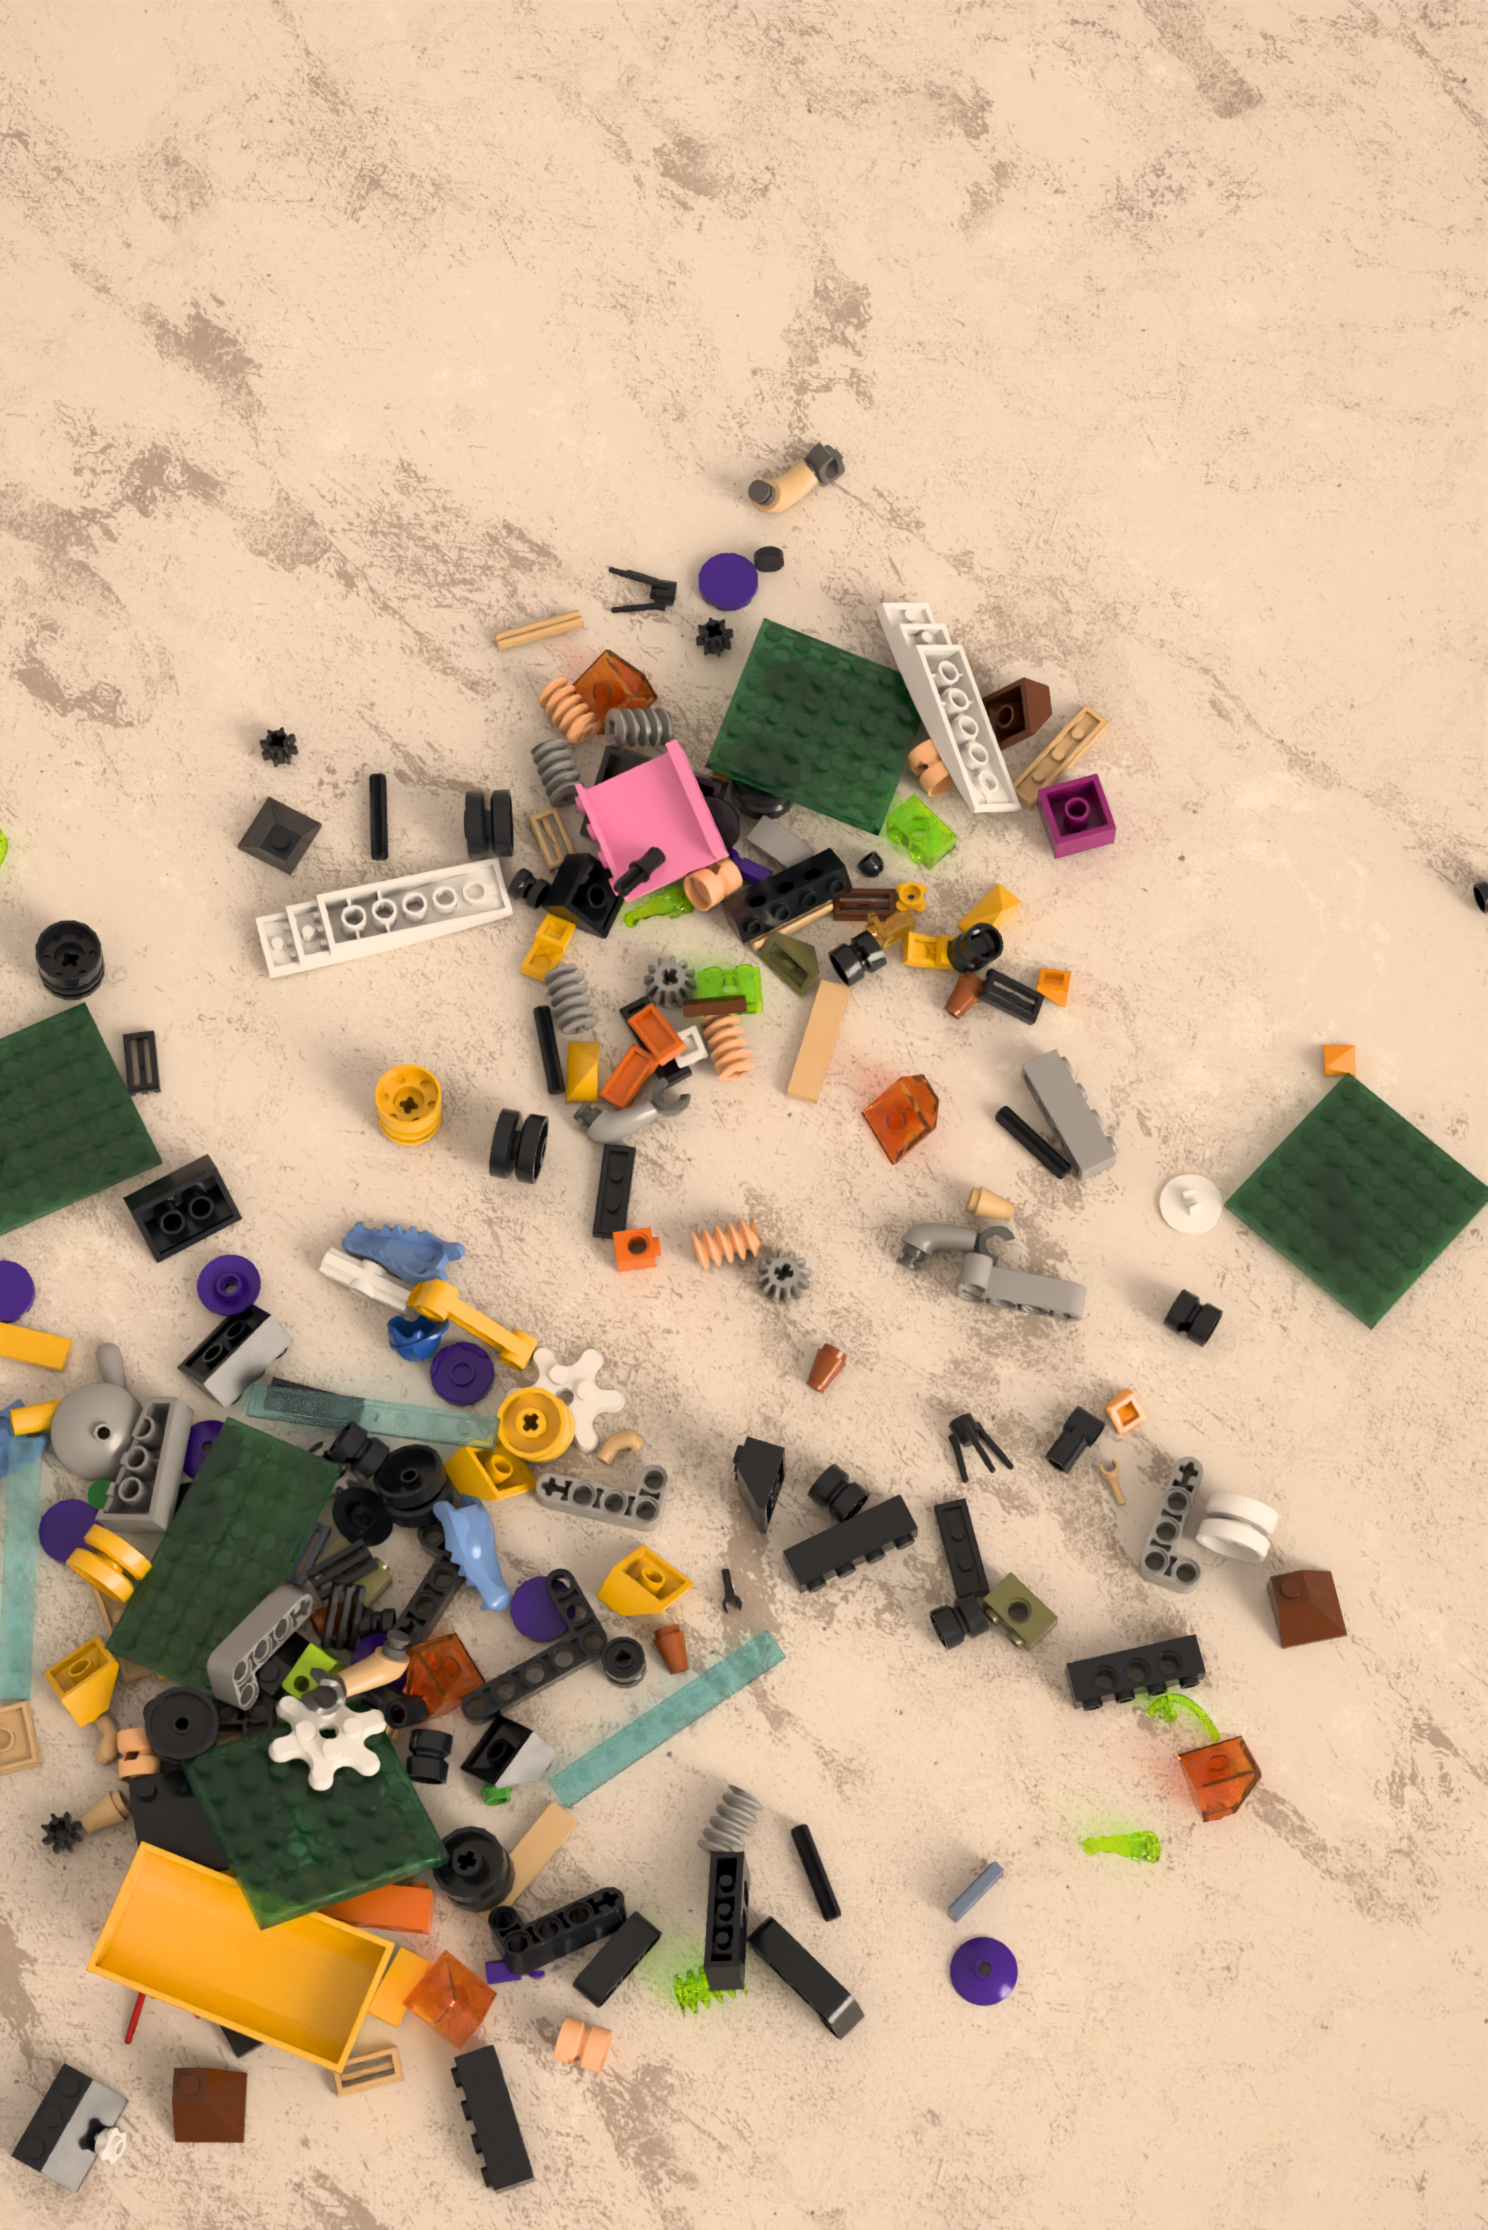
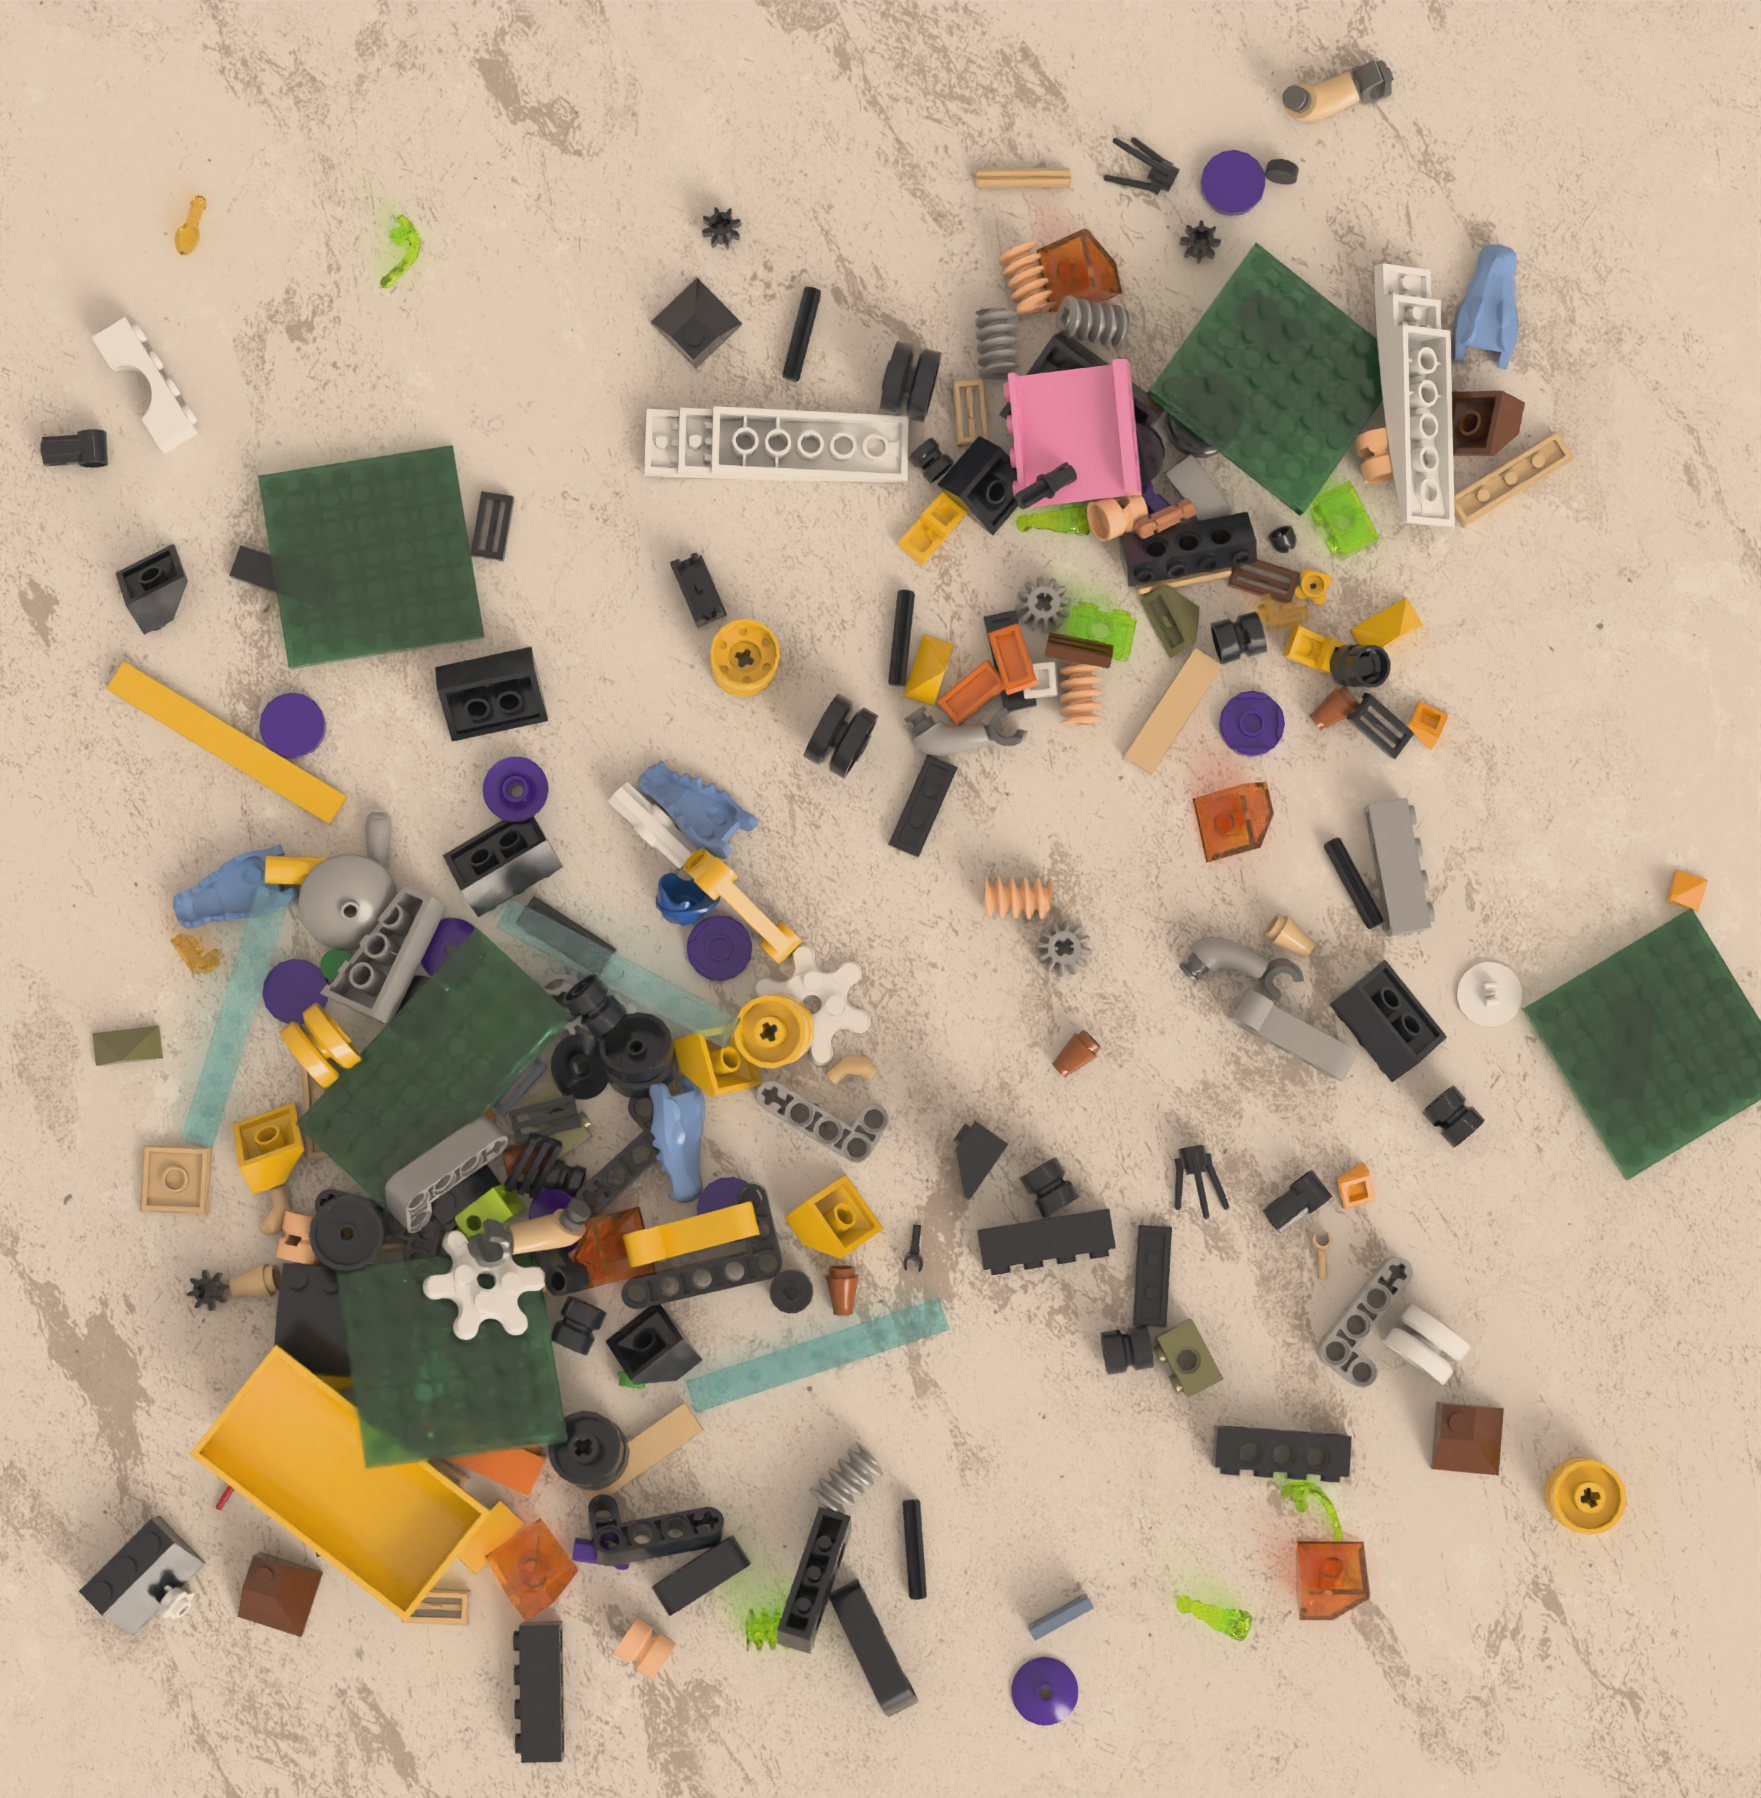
camera: 15 degrees right, 15 degrees up
black wheel [35,920,105,1000] -> none
light grey piece [544,964,597,1035] -> none
orange brick [613,1227,661,1272] -> none
magenta brick [1036,774,1116,859] -> none
none -> yellow beam [623,1201,760,1268]
none -> black hinge [670,553,727,628]
none -> nougat axle [1134,498,1196,539]
none -> dark purple tile [1218,691,1285,757]
none -> black slope [1329,960,1447,1082]
none -> medium blue animal [1452,244,1518,369]
none -> yellow wheel [1544,1457,1627,1535]

